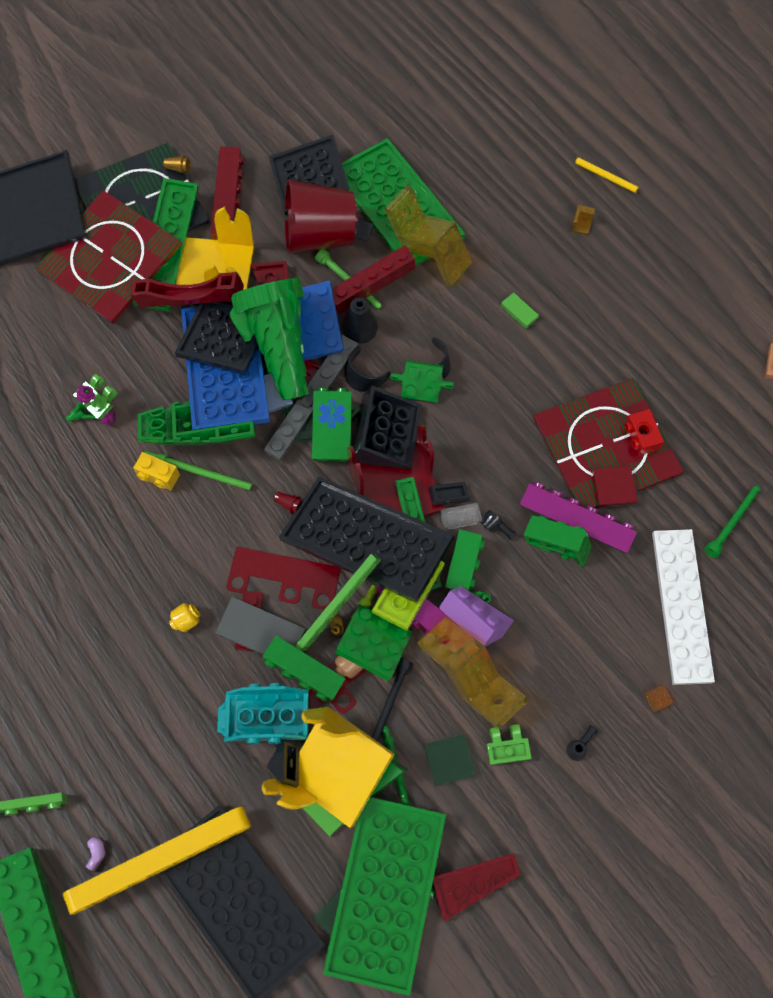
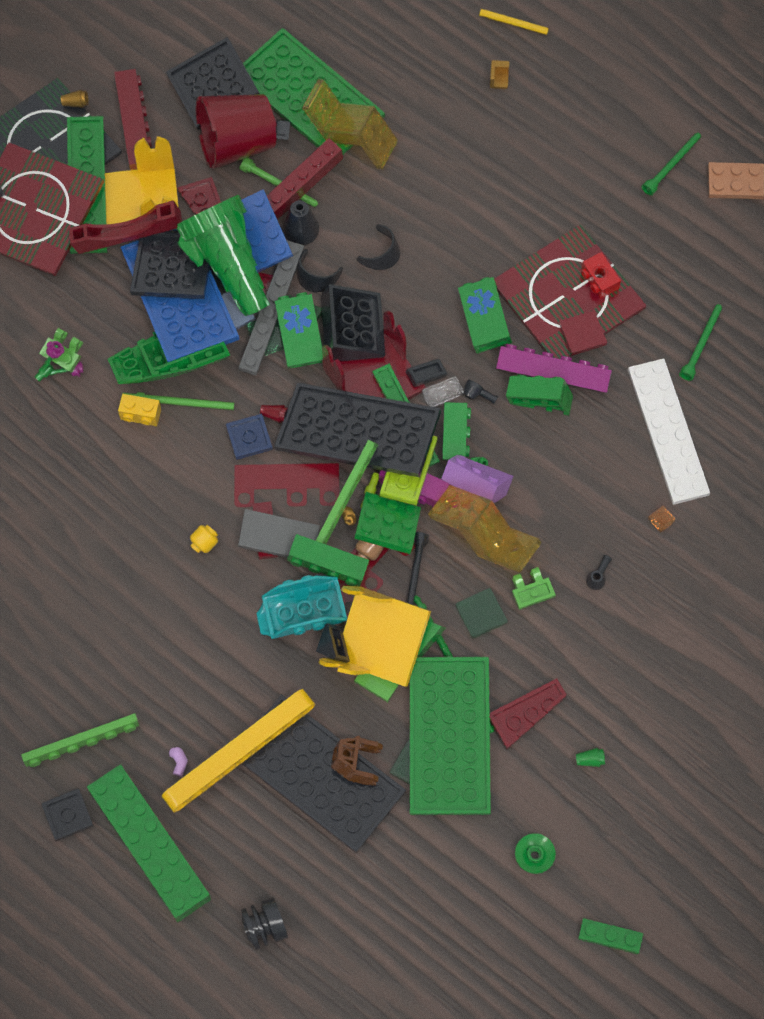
camera: 10 degrees left, 0 degrees up
green plate [390,360,454,403] -> none
bright green tile [501,293,539,329] -> none
none -> dark blue plate [226,414,273,460]
none -> reddish brown piece [331,736,383,785]
none -> green panel [458,277,512,354]
none -> green cone [576,747,605,767]
none -> green piece [641,132,701,196]

